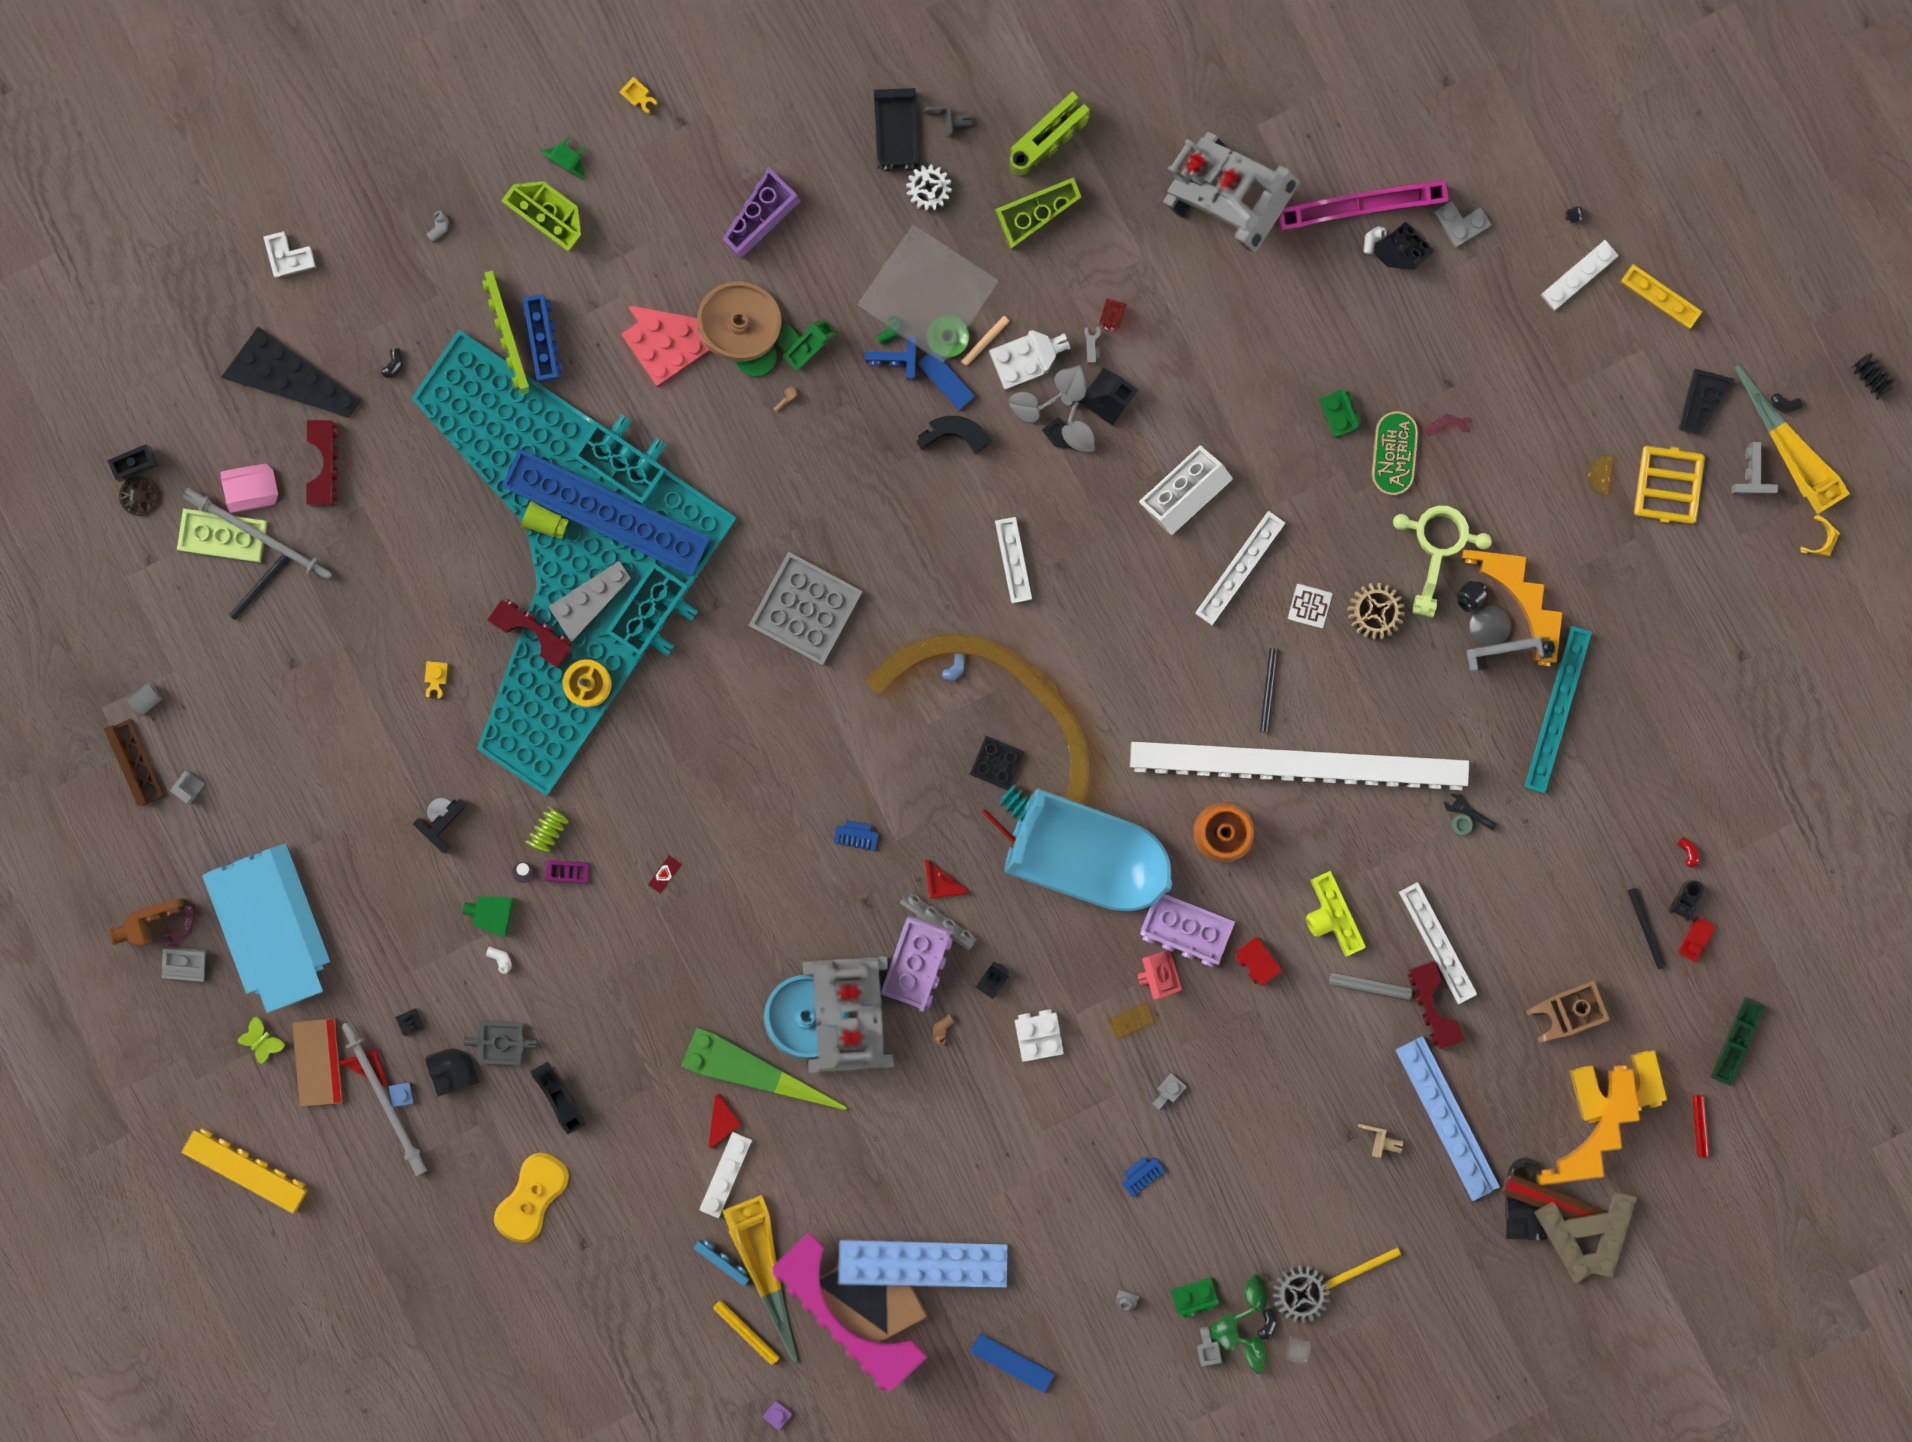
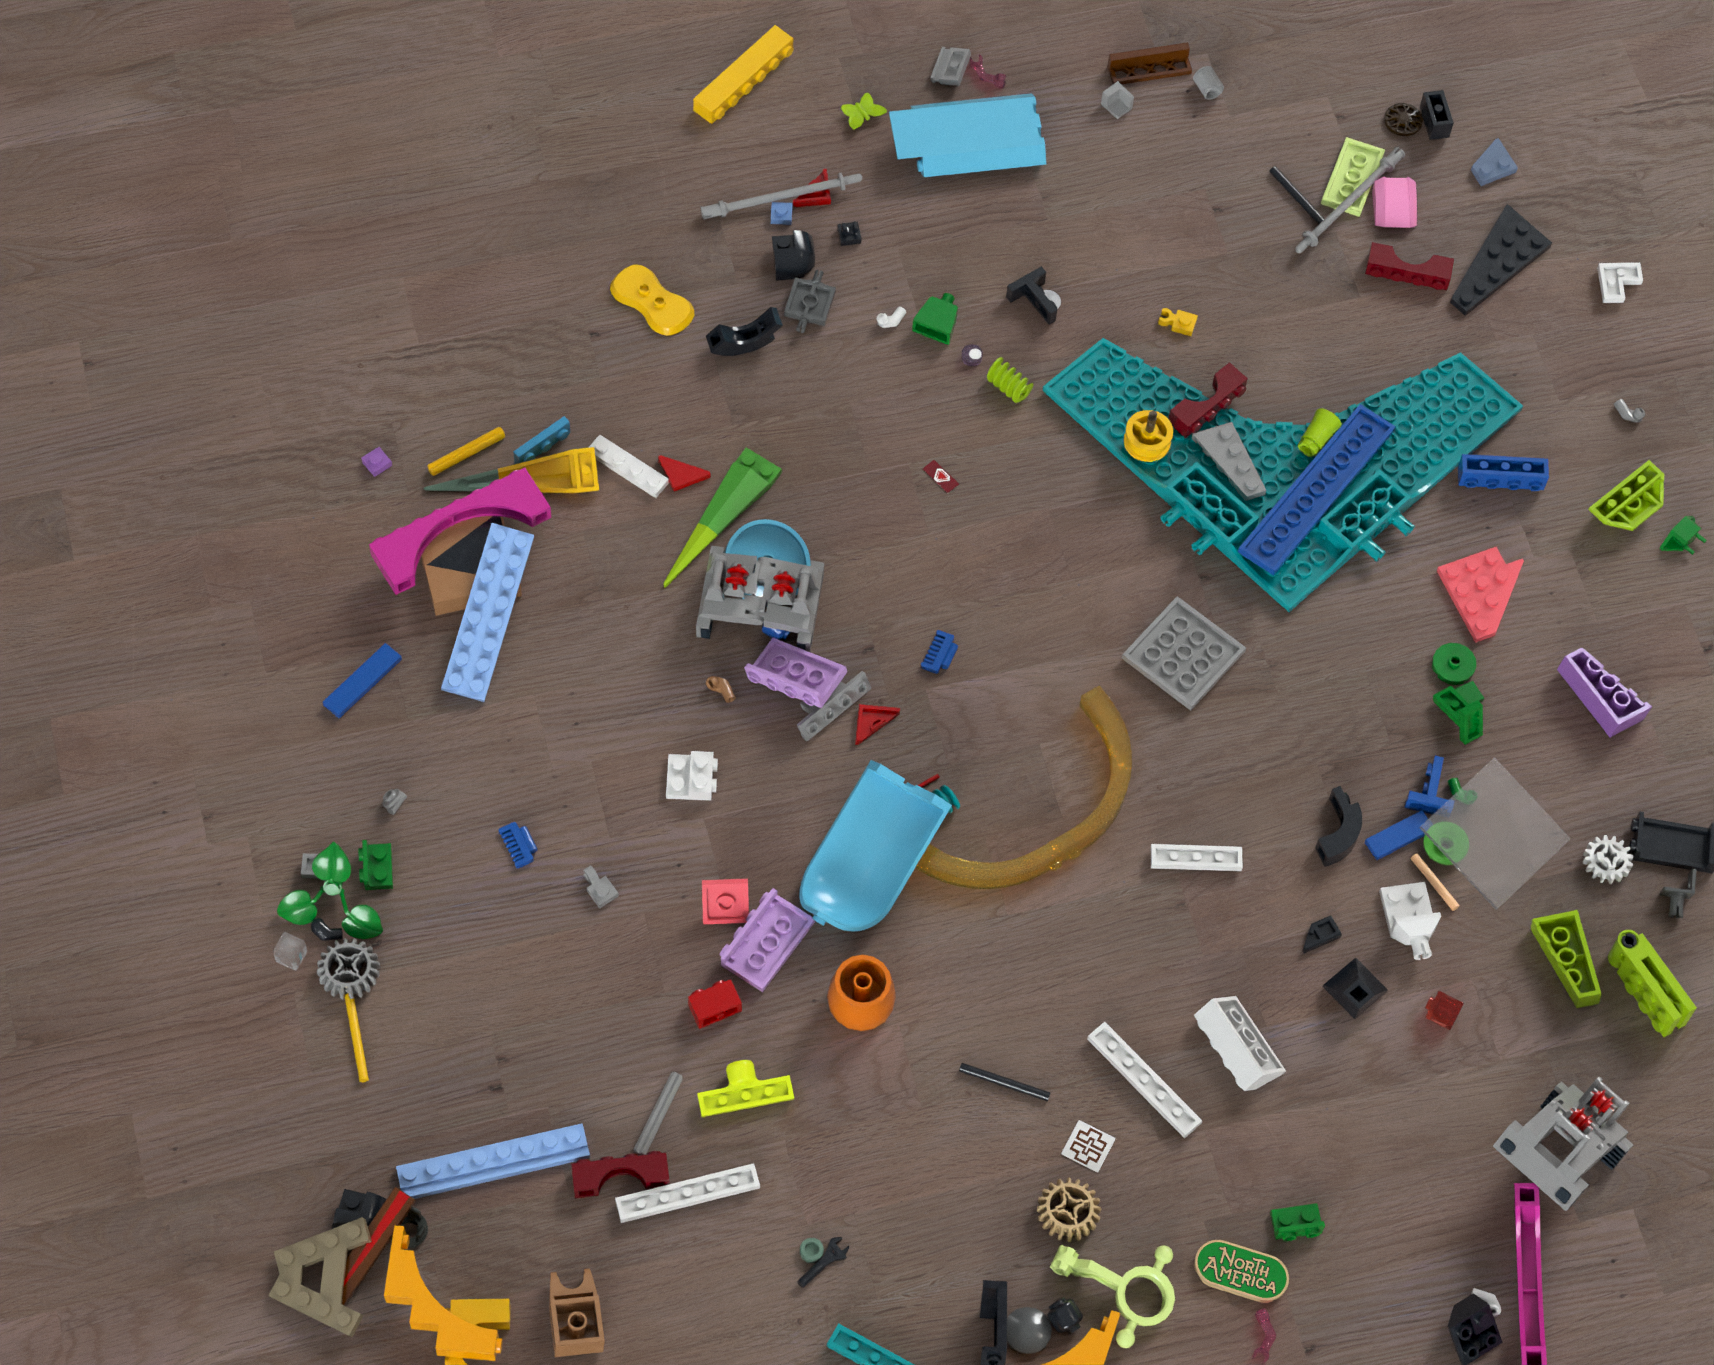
camera: 100 degrees right, 25 degrees down
dark orange plate [109,898,186,945] -> none
medium nougat tile [292,1018,343,1107] -> none
black arm [382,348,403,378] -> none
lime plate [482,270,529,395] -> none
magenta slope [544,860,589,884] -> none
medium nougat dish [697,282,781,362] -> none
medium nougat hand [774,387,798,412] -> none
medium blue arm [942,654,965,682] -> none
black tile [970,736,1024,791] -> none
black bracket [976,962,1011,999] -> none
light grey plant [1008,366,1095,452] -> none
light grey plate [1084,327,1100,365] -> none
clear yellow tile [1107,1002,1154,1039] -> none
white brick [1130,742,1469,790] -> none
tan bracket [1358,1124,1403,1158] -> none
none -> sand blue wing [1471,138,1518,186]

